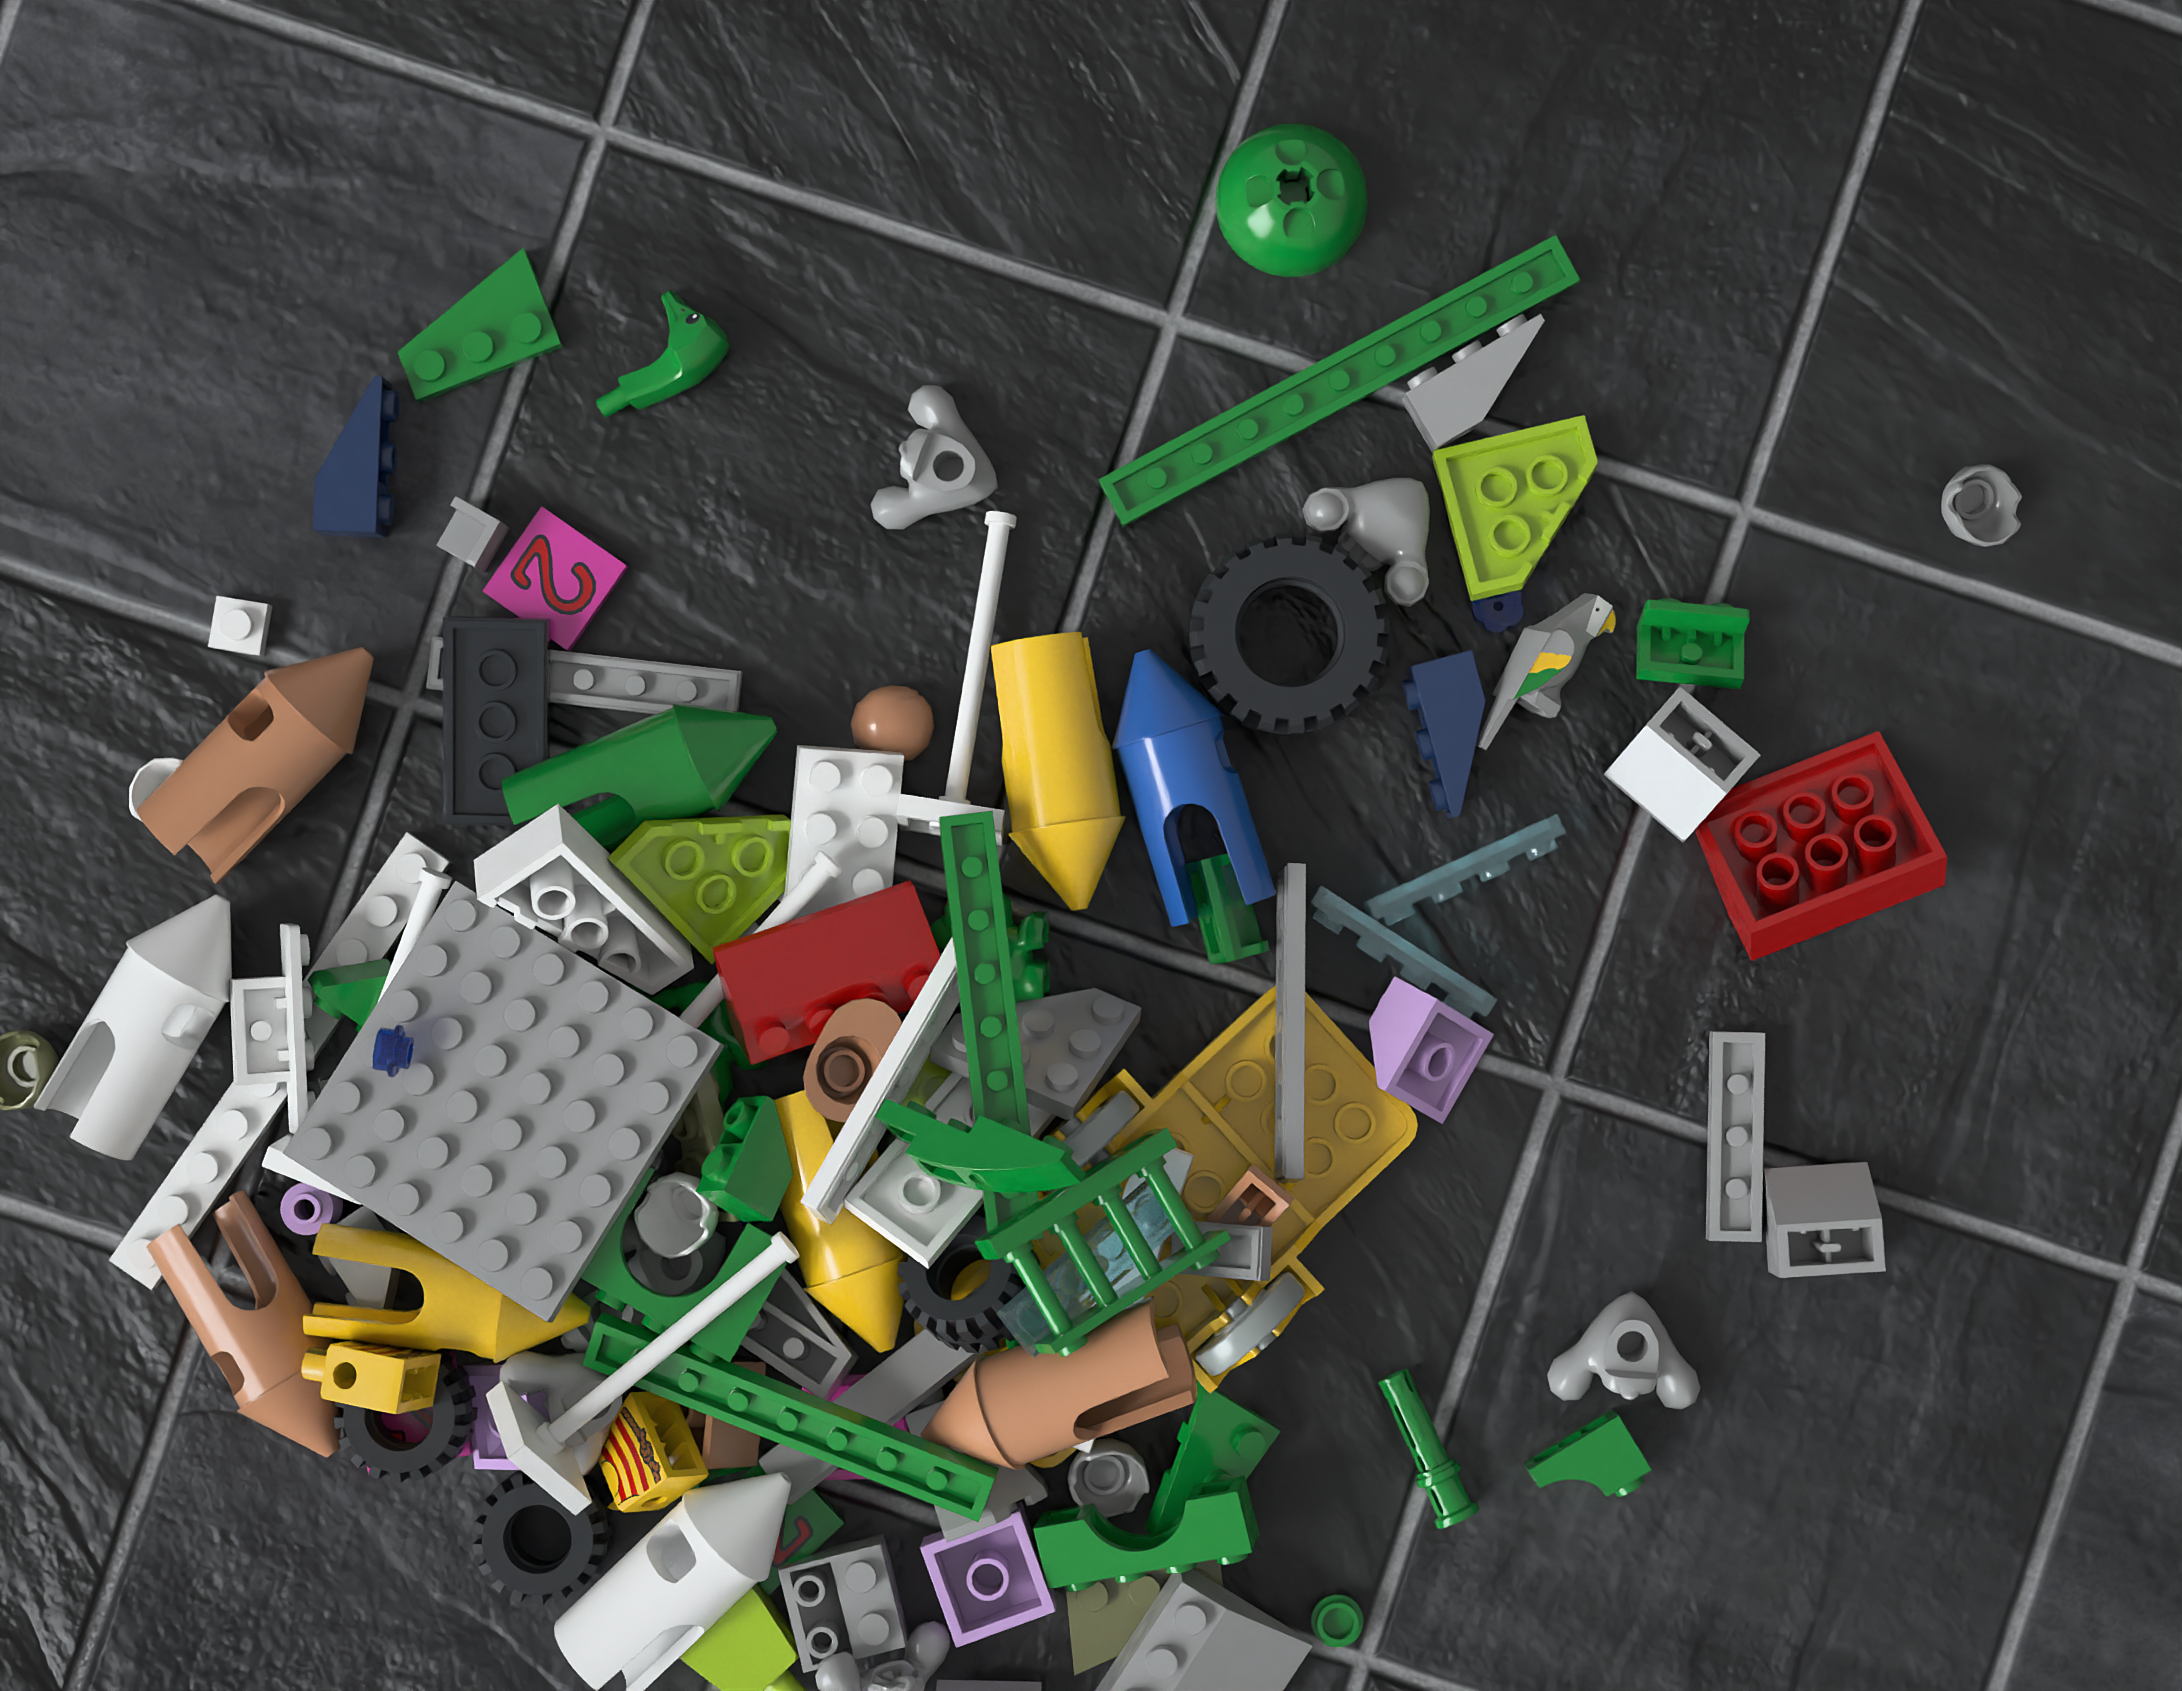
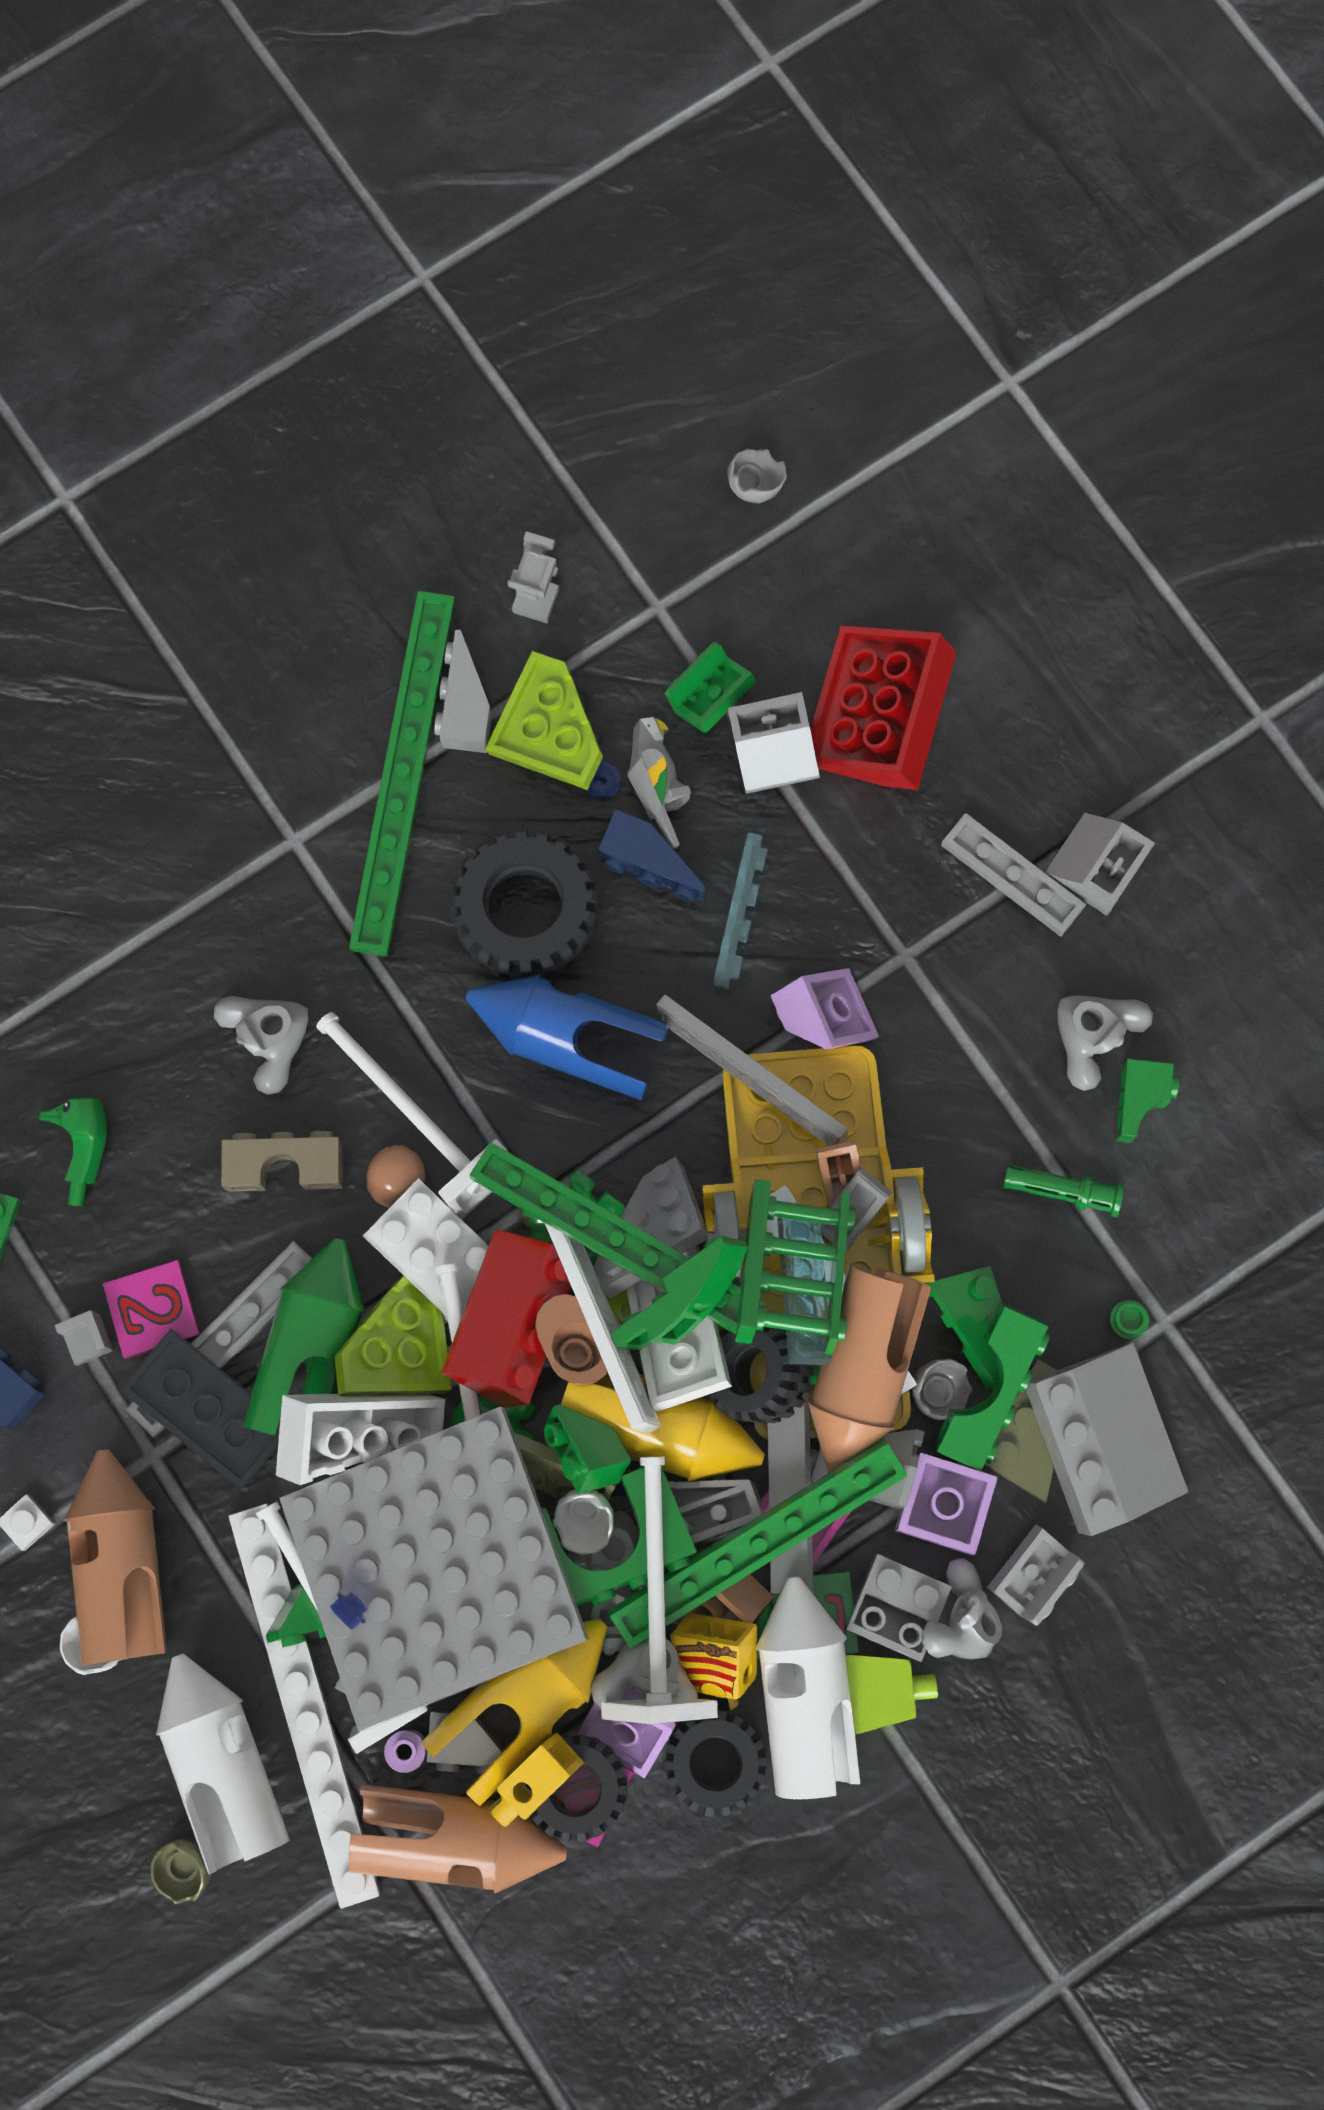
camera: 55 degrees left, 10 degrees down
white bracket [229,923,316,1134] -> none
yellow piece [991,632,1125,911] -> none
green hinge [1184,853,1270,965] -> none
green piece [1215,123,1368,277] -> none
light grey head [1302,478,1430,606] -> none
clear light blue plate [1307,885,1498,1019] -> none
none -> dark tan arch [221,1131,343,1192]
none -> light grey piece [508,531,559,624]

